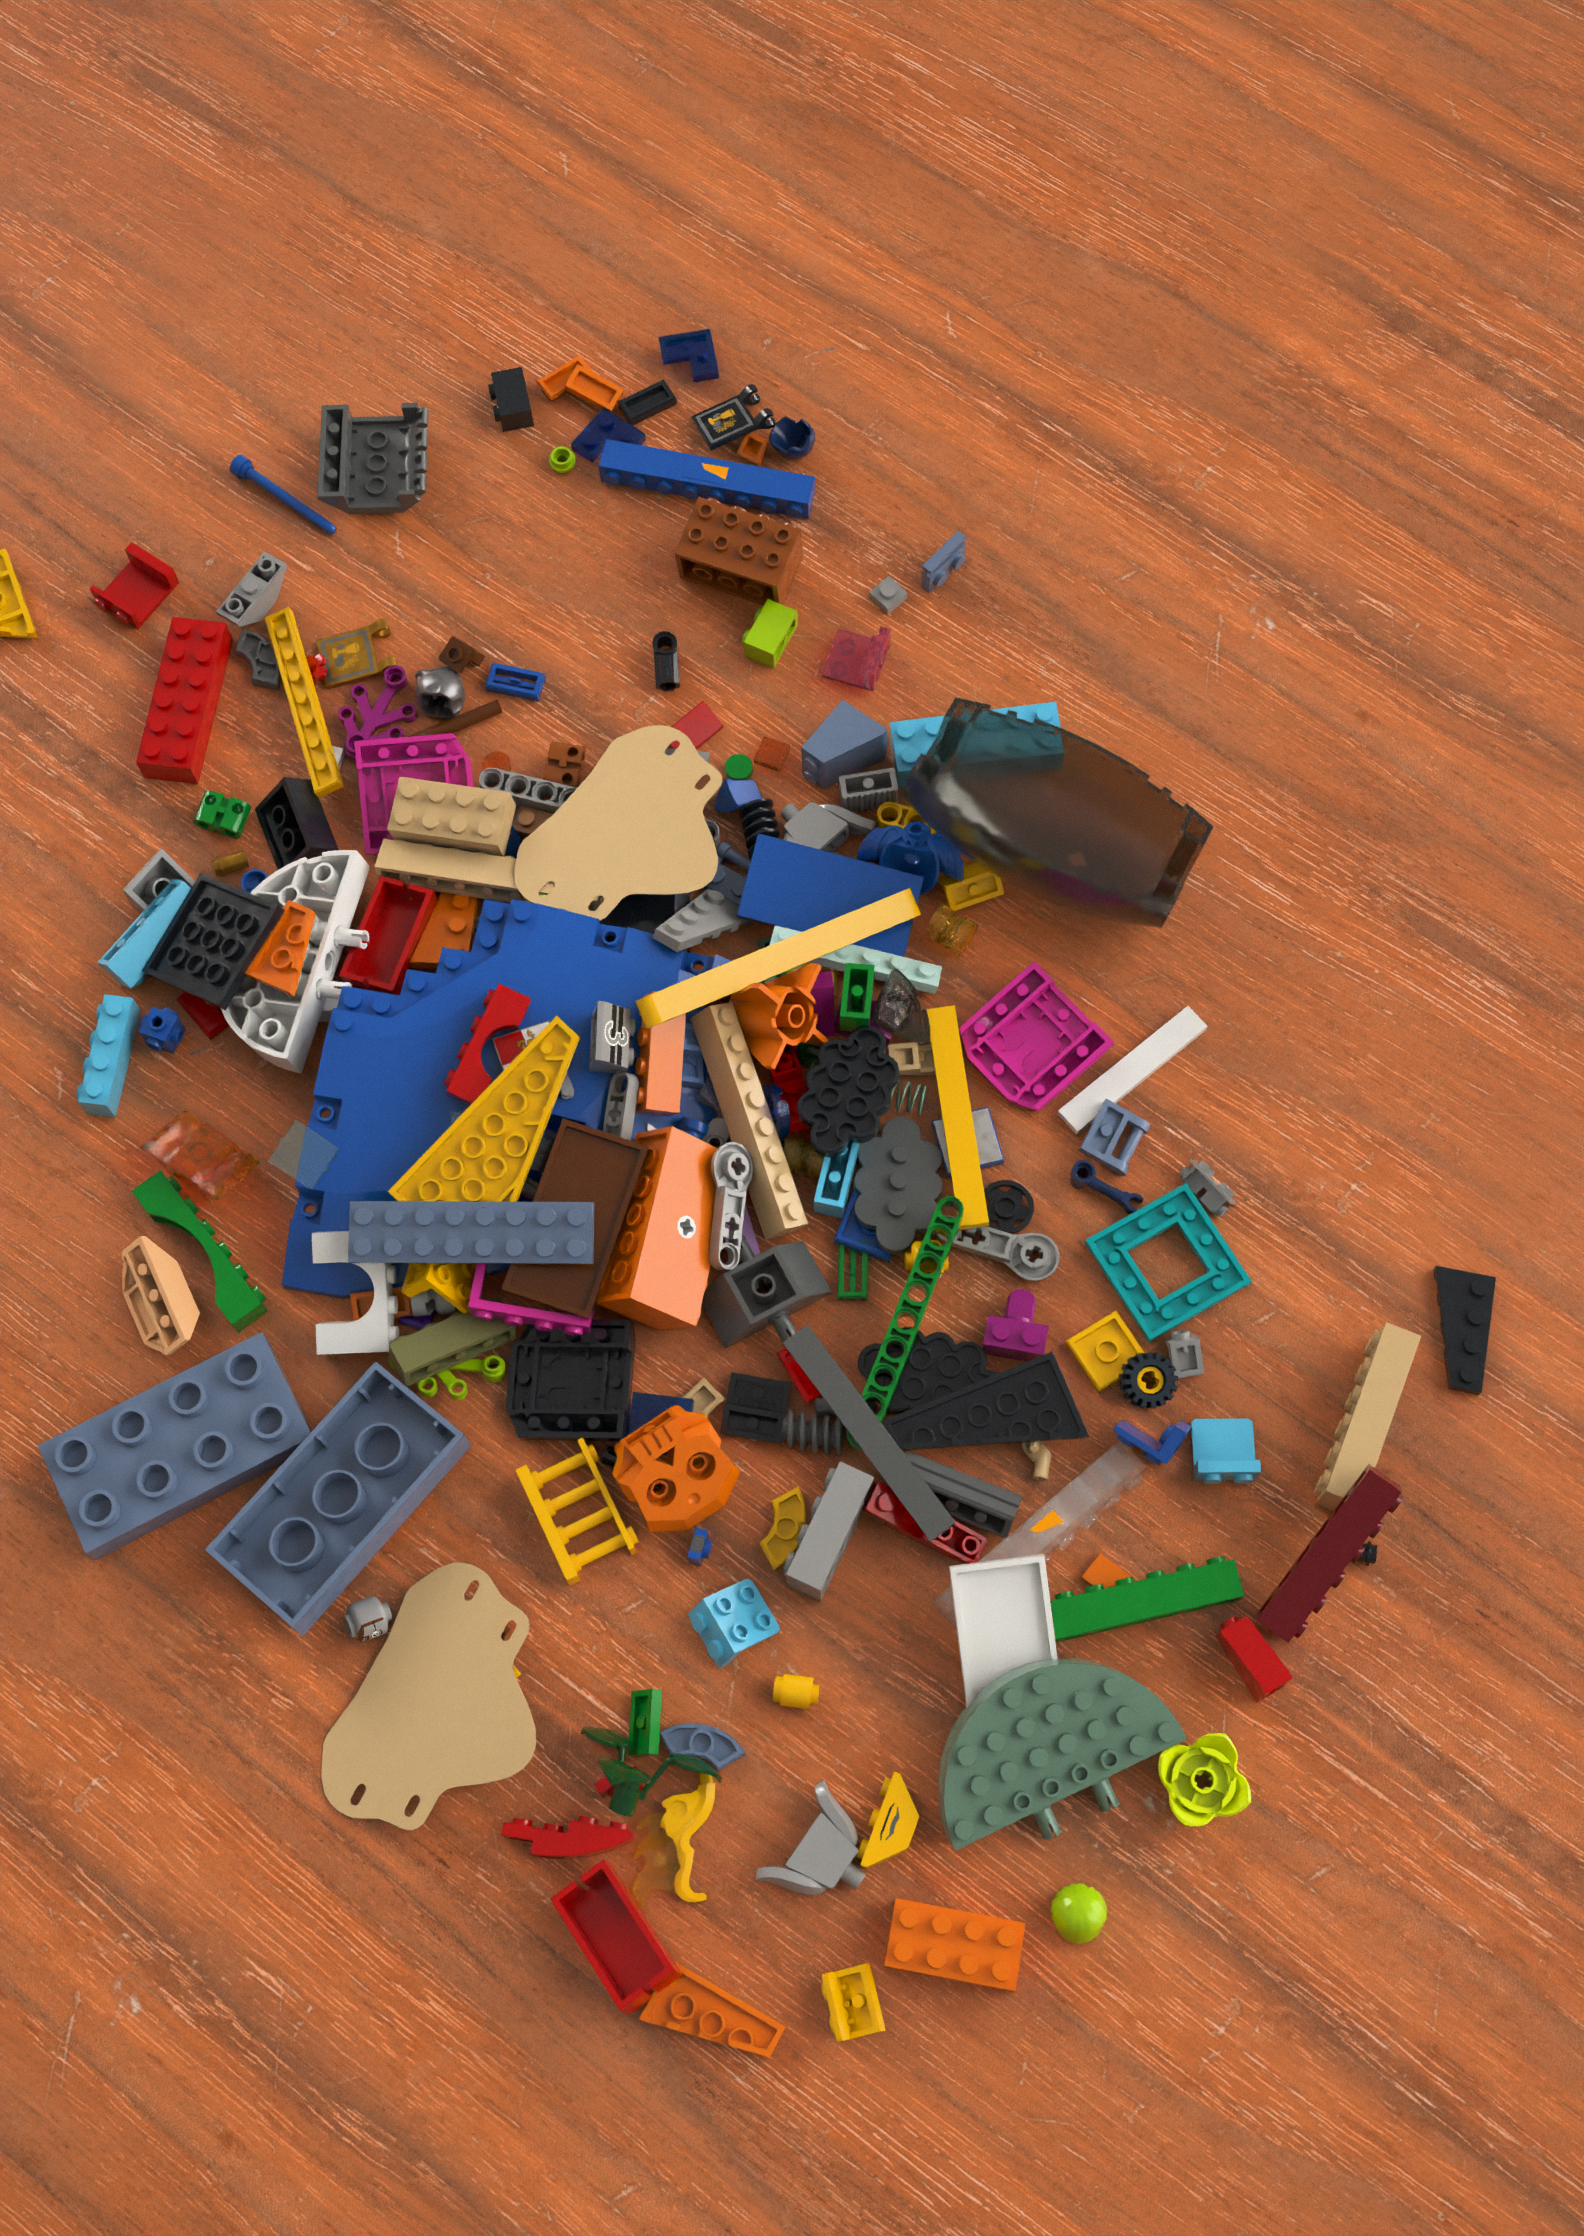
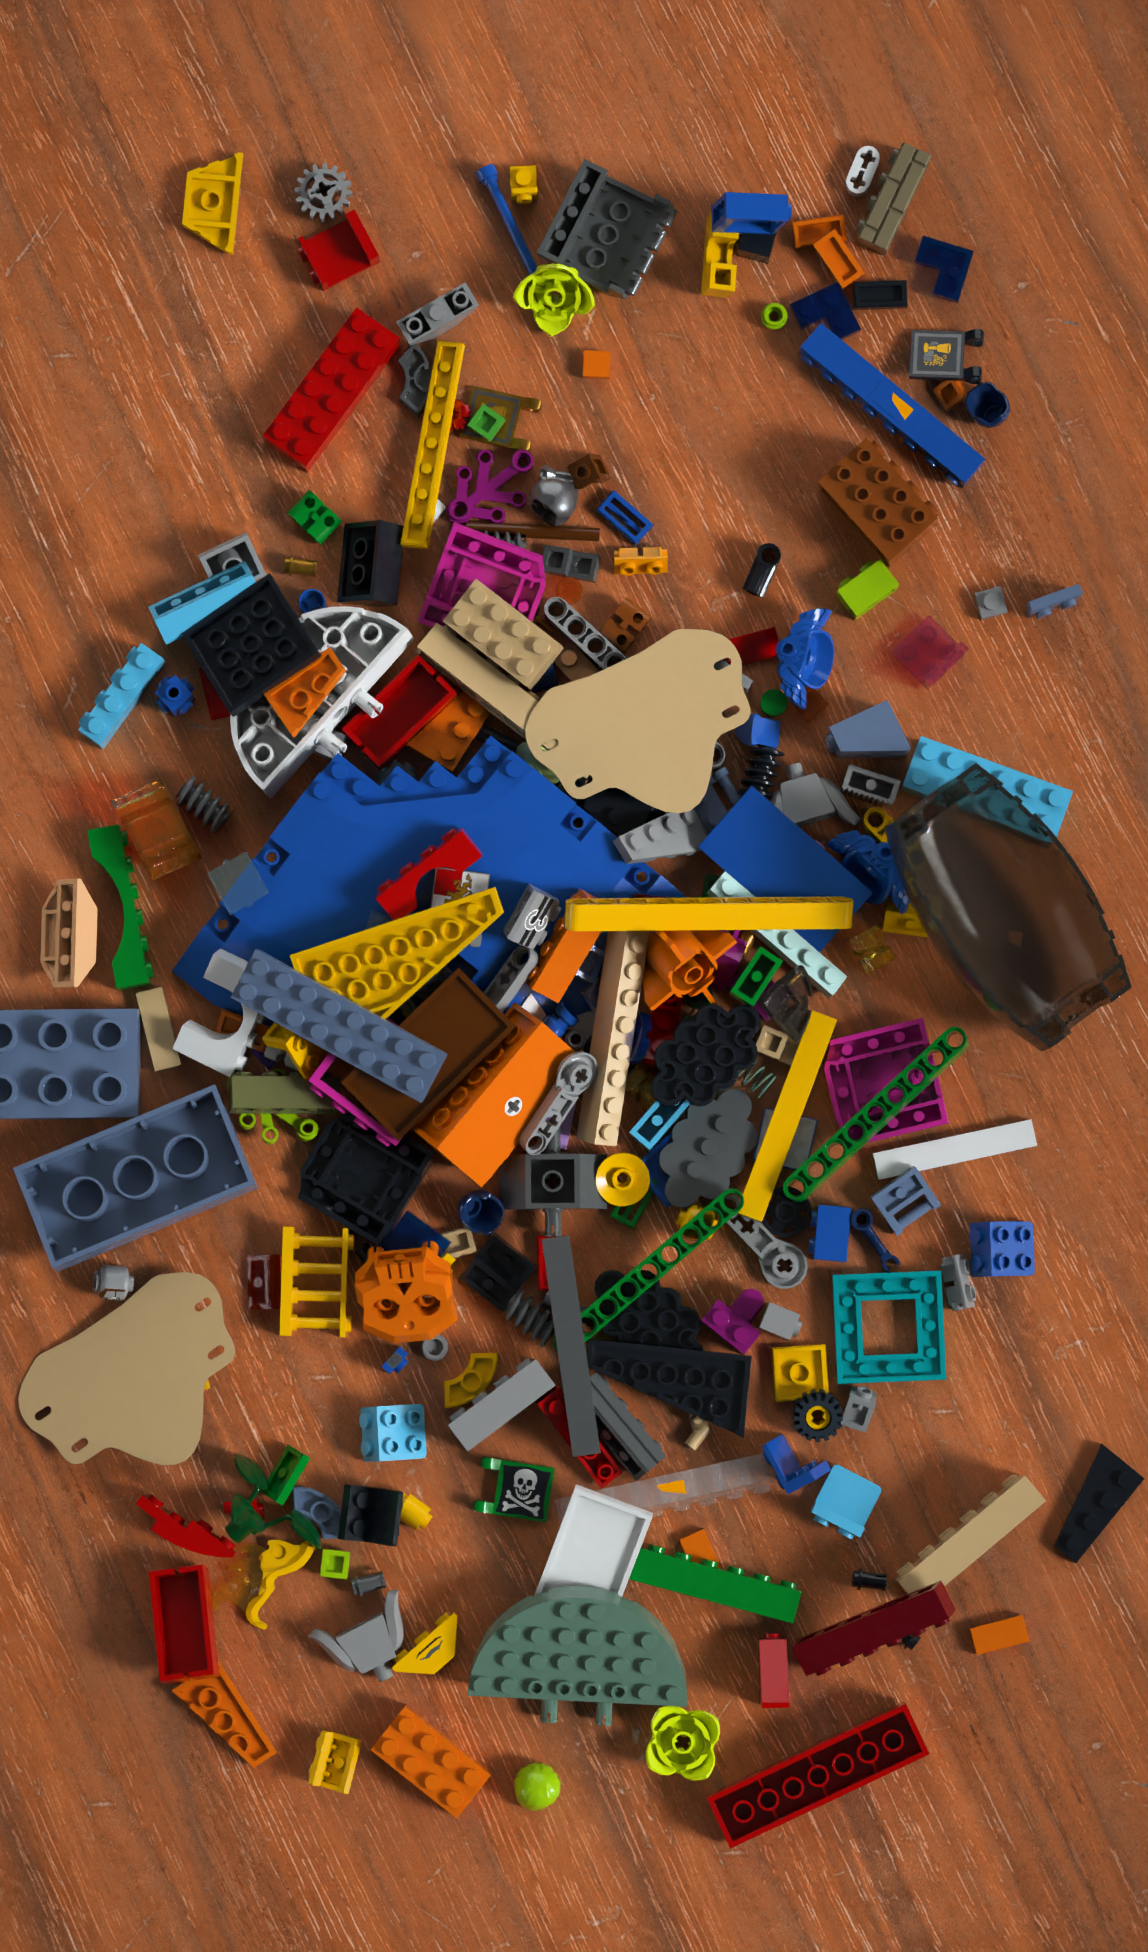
camera: 25 degrees right, 15 degrees up
none -> tan tile [136,987,182,1072]
none -> dark grey piece [175,775,234,834]
none -> clear red slope [247,1255,281,1310]
none -> light grey gear [295,163,353,222]
none -> lime plate [320,1549,351,1579]
none -> black bracket [338,1484,403,1547]
none -> dark grey pin [350,1571,386,1597]
none -> light grey tile [421,1334,449,1361]
none -> dark blue hair [457,1189,505,1235]
none -> bright green plate [468,404,505,442]
none -> flag [473,1457,555,1522]
none -> yellow bracket [510,165,538,204]
none -> neon yellow brick [513,263,595,337]
none -> dark grey slope [543,545,601,583]
none -> orange tile [583,350,610,379]
none -> yellow dish [596,1153,650,1206]
none -> light orange hinge [614,546,668,576]
none -> yellow arch [701,213,739,298]
none -> red brick [706,1702,929,1849]
none -> blue window [711,192,792,235]
none -> light grey brick [758,1302,803,1341]
none -> blue piece [776,608,834,710]
none -> green beam [783,1027,969,1202]
none -> blue brick [808,1205,851,1263]
none -> white beam [845,146,880,197]
none -> black pin [852,1568,887,1591]
none -> dark tan brick [855,143,932,256]
none -> blue bracket [969,1221,1035,1277]
none -> orange tile [969,1614,1030,1655]

